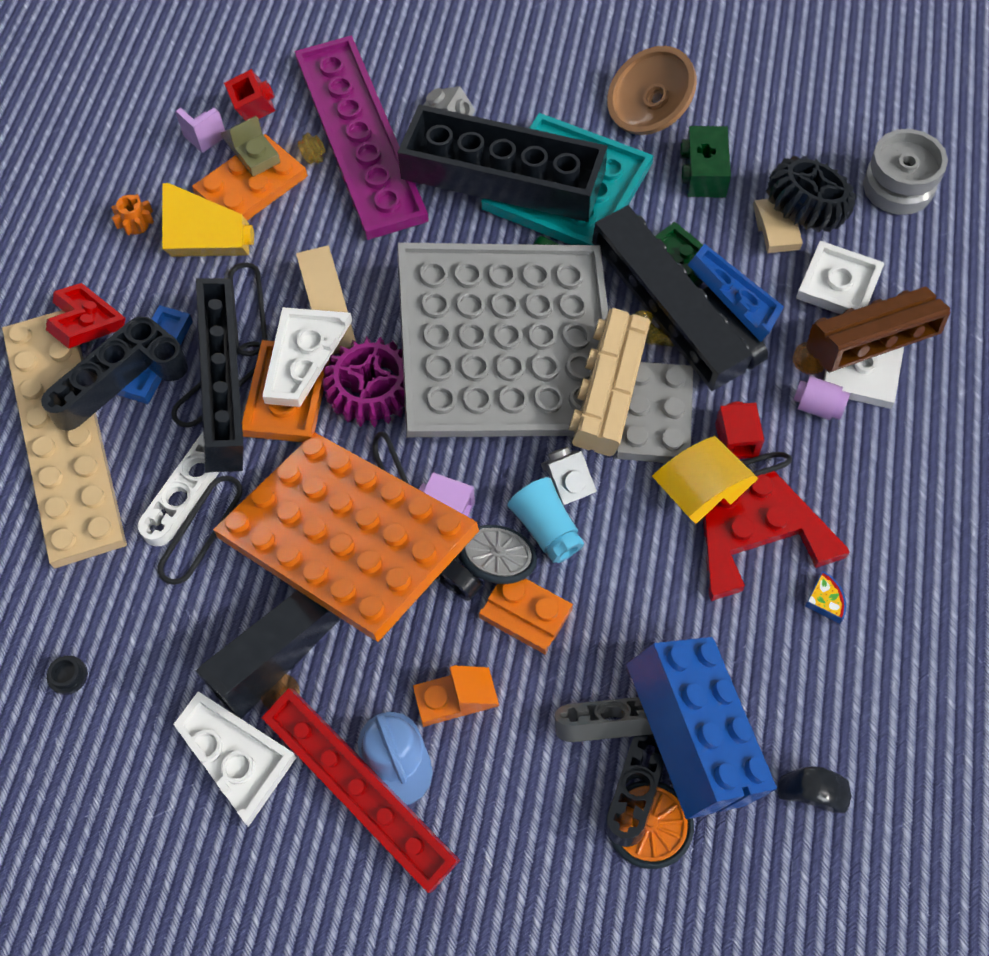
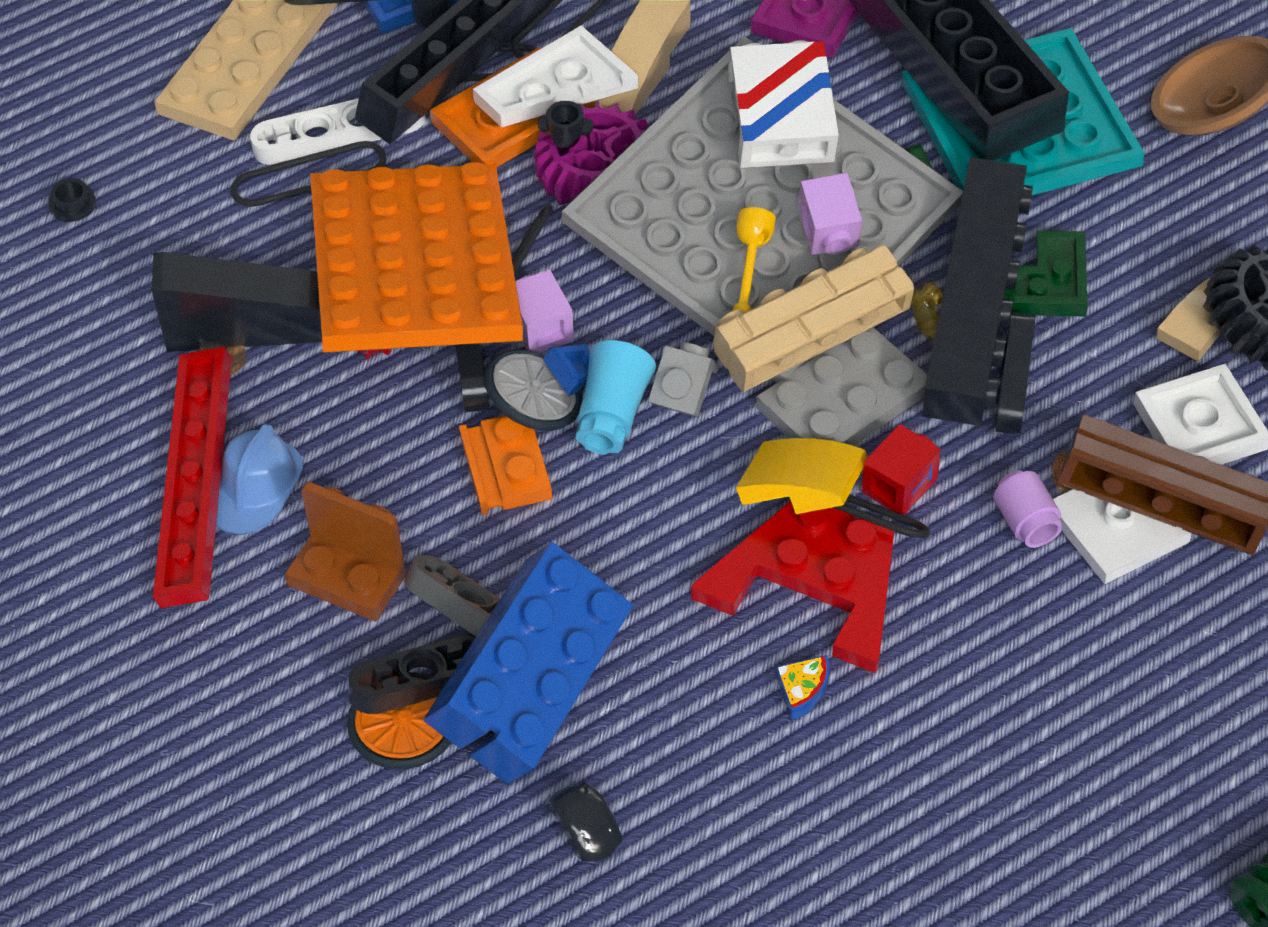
camera: 45 degrees right, 10 degrees down
white wing [173,691,297,827] -> none
orange slope [413,665,499,727] -> none
dark green brick [680,126,731,198] -> none
blue wing [688,244,784,342] -> none
none -> dark orange bracket [285,482,406,622]
none -> black plate [538,101,593,148]
none -> blue tile [543,344,590,396]
none -> white panel [728,40,839,168]
none -> yellow hinge [732,207,776,313]
none -> lavender brick [797,173,863,255]

